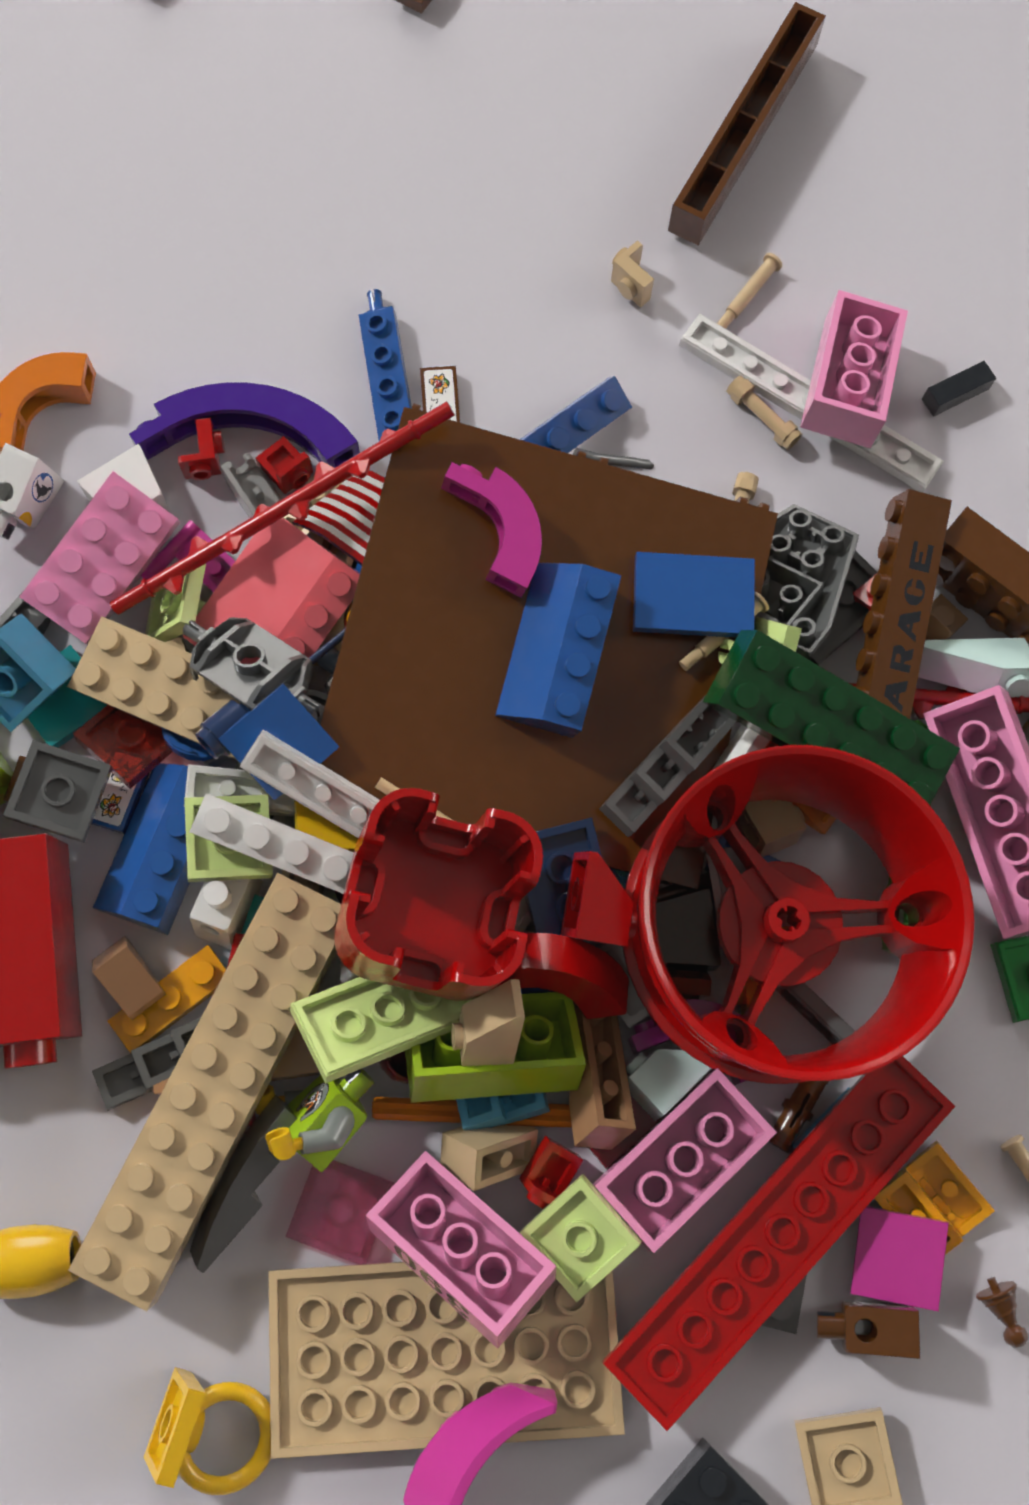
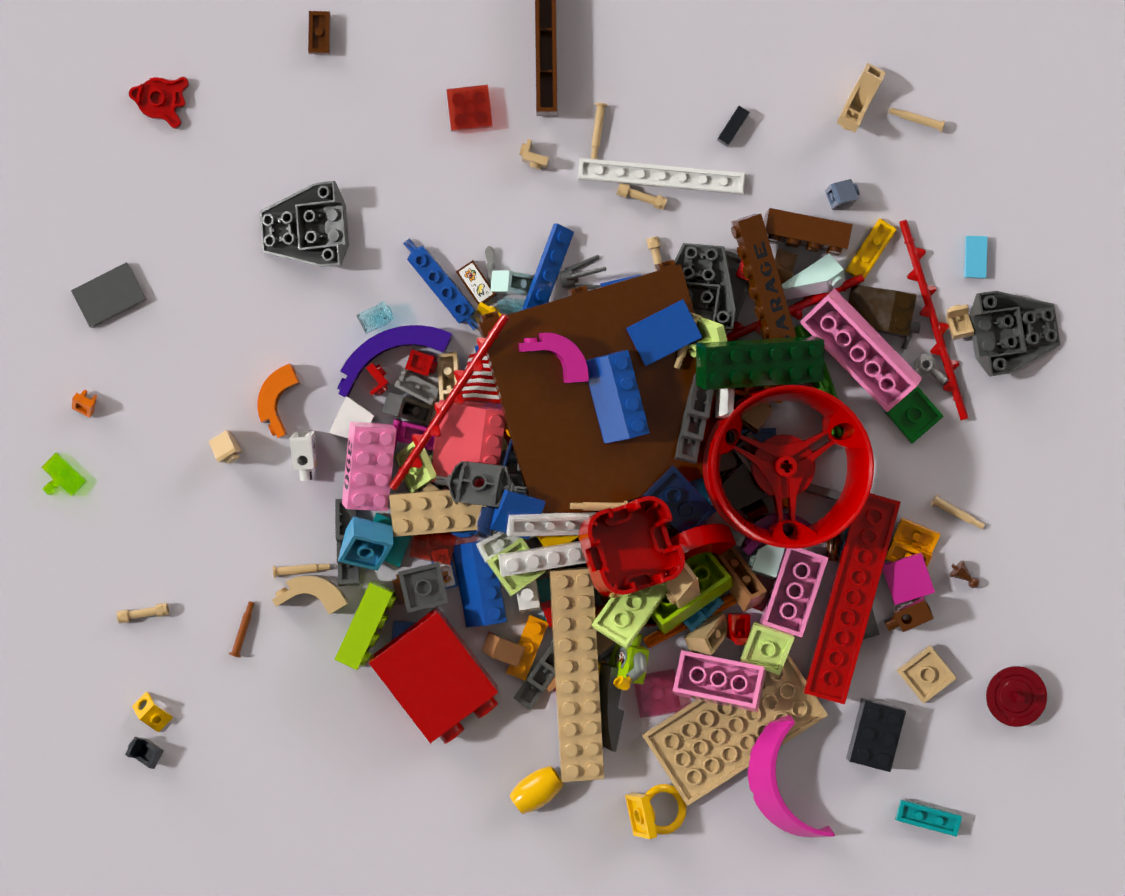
camera: 25 degrees left, 15 degrees up
red slope [561,851,638,947] -> none
bright pink brick [800,290,908,448] -> none
none -> dark grey wedge [260,181,349,267]
none -> clear light blue bracket [357,301,393,334]
none -> dark grey slope [382,392,434,426]
none -> clear red plate [446,84,493,132]
none -> light grey piece [485,246,495,285]
none -> light aqua slope [490,270,534,296]

